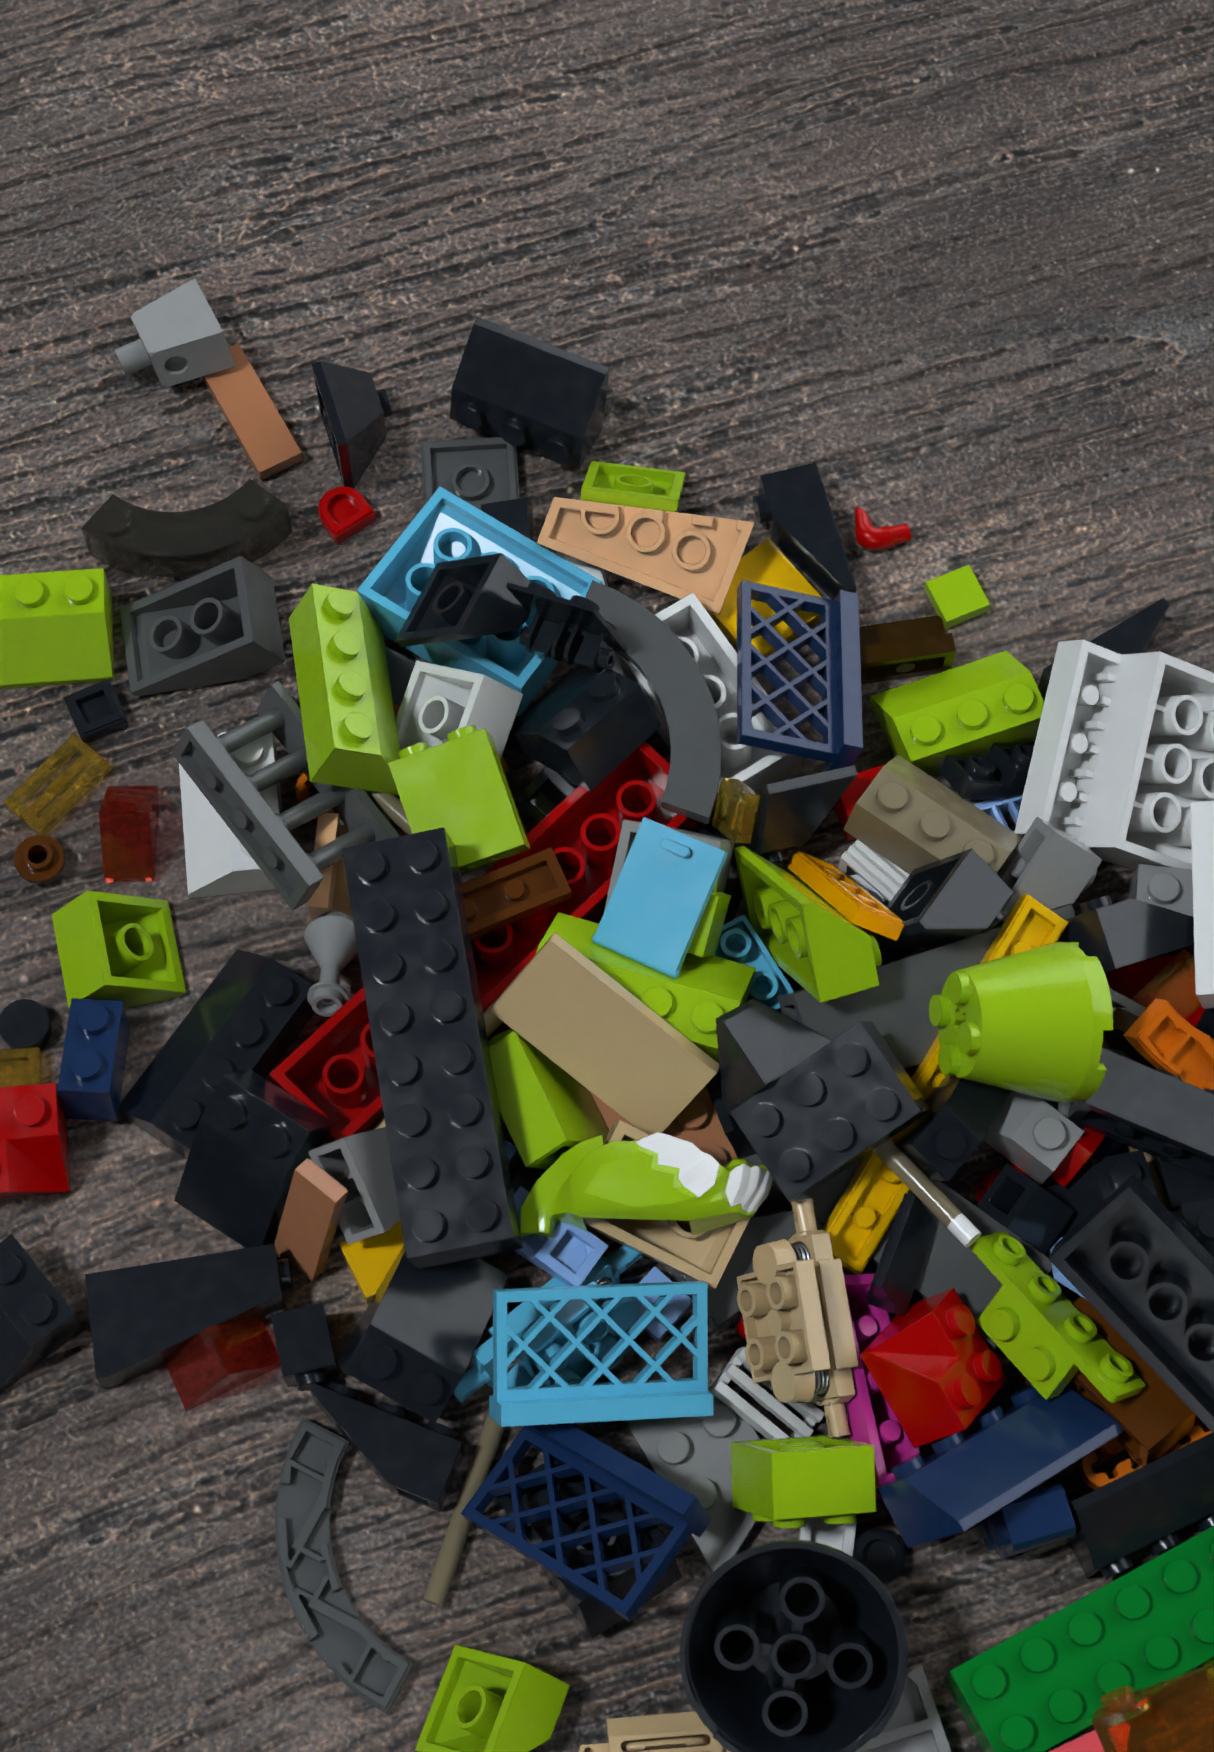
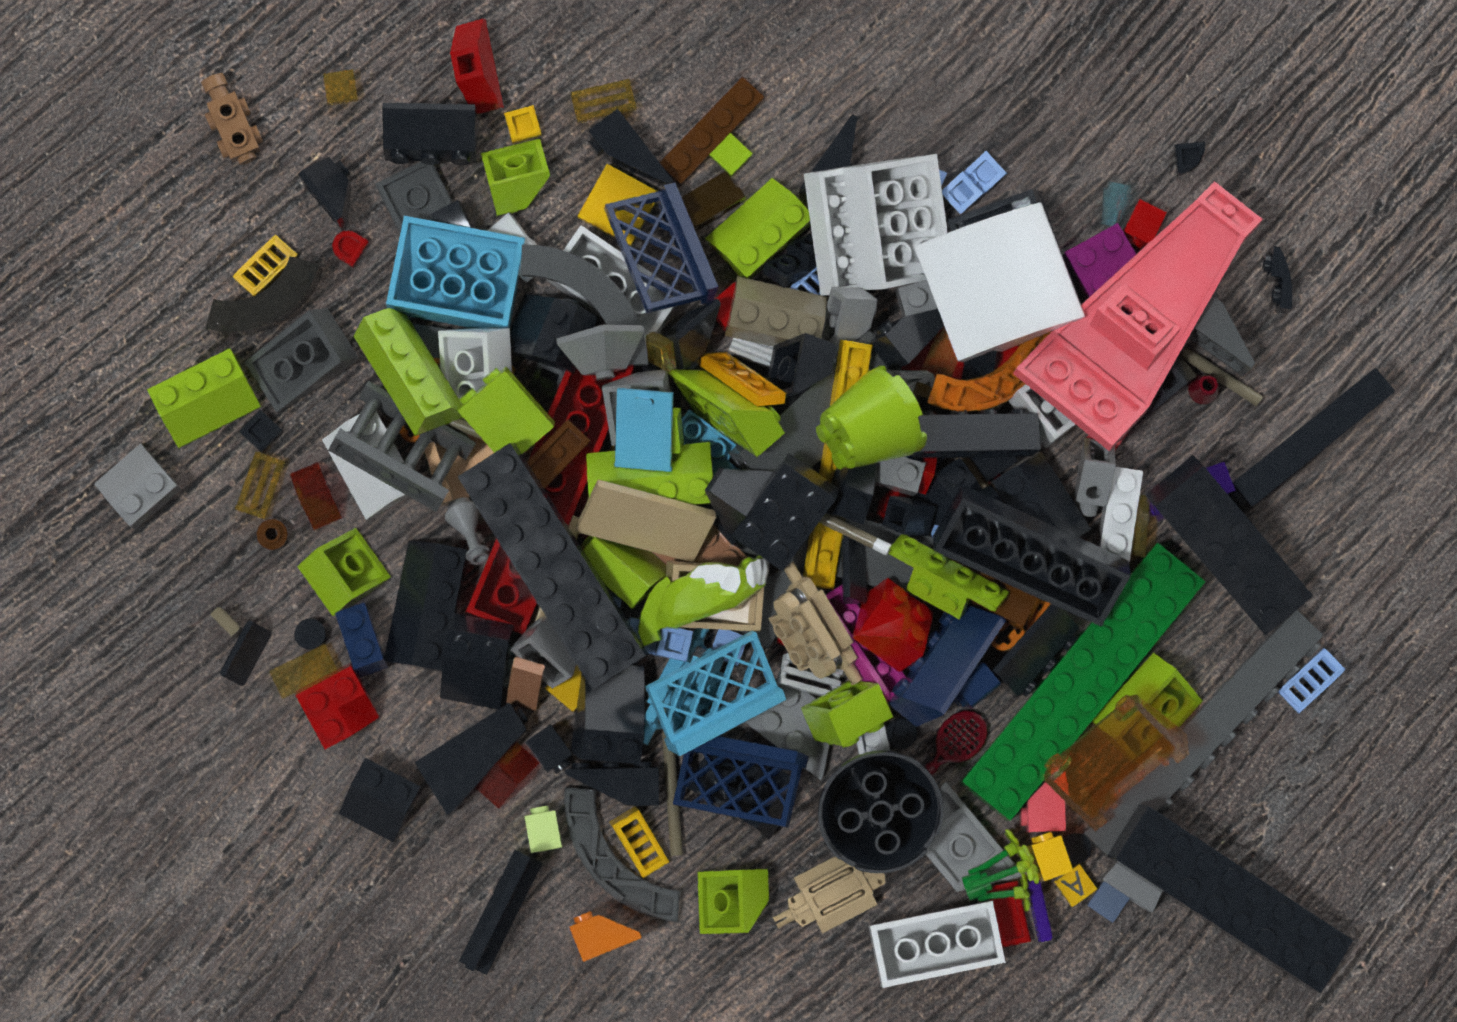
camera: 30 degrees left, 15 degrees up
light grey torso [114,279,236,387] -> none
nougat tile [202,343,303,481] -> none
black slope [395,553,531,647] -> none
black hinge [506,583,628,673] -> none
light nougat wing [537,497,755,614] -> none
red animal [854,507,911,551] -> none
none -> medium nougat brick [201,73,263,165]
none -> yellow slope [232,234,298,300]
none -> clear yellow tile [323,69,358,106]
none -> red slope [450,18,504,115]
none -> black fence [459,849,543,975]
none -> yellow tile [504,105,542,144]
none -> yellowish green brick [524,806,563,853]
none -> light grey slope [557,325,644,380]
none -> orange slope [569,911,642,962]
none -> clear yellow tile [570,79,637,123]
none -> yellow slope [609,806,669,878]
none -> reddish brown plate [659,76,765,186]
none -> dark red piece [925,710,988,776]

